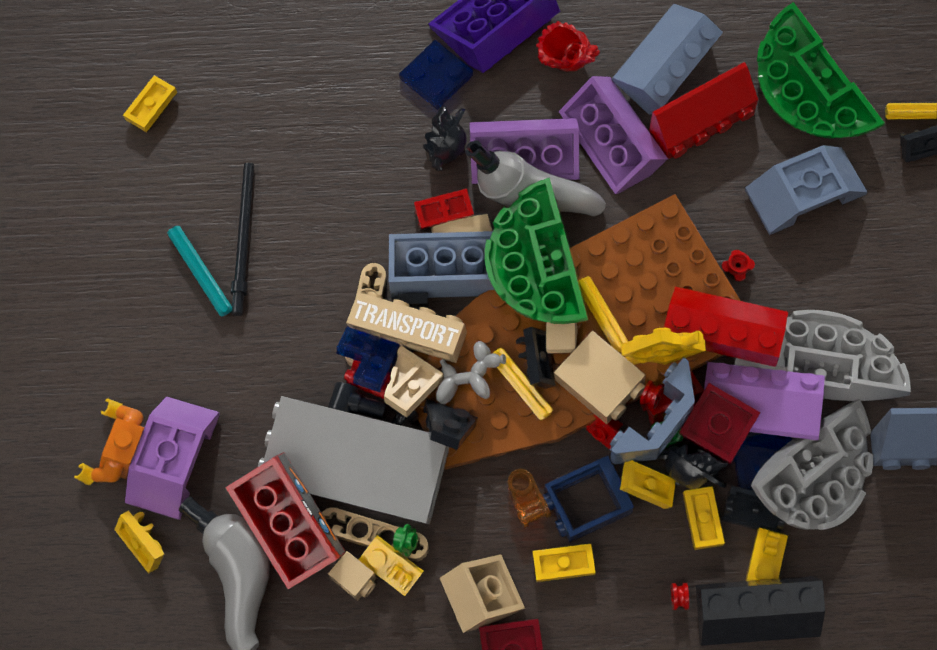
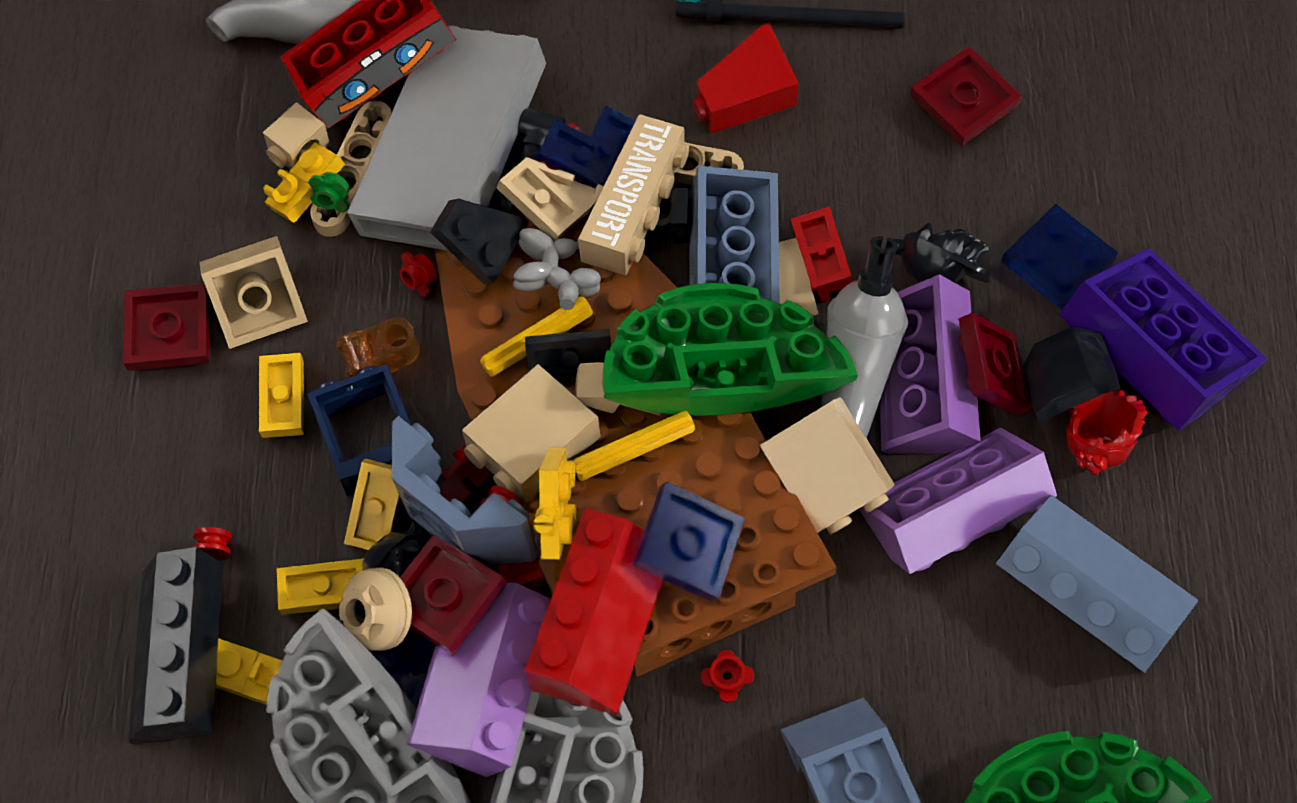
camera: 90 degrees right, 5 degrees down
red slope [649,62,758,161] -> none
none -> tan piece [339,568,412,651]
none -> red plate [400,252,437,297]
none -> clear blue plate [633,481,745,602]
none -> red slope [692,23,799,134]
none -> tan brick [760,397,895,535]
none -> dark red plate [910,46,1022,146]
none -> dark red plate [958,312,1031,415]
none -> black slope [1023,326,1120,423]

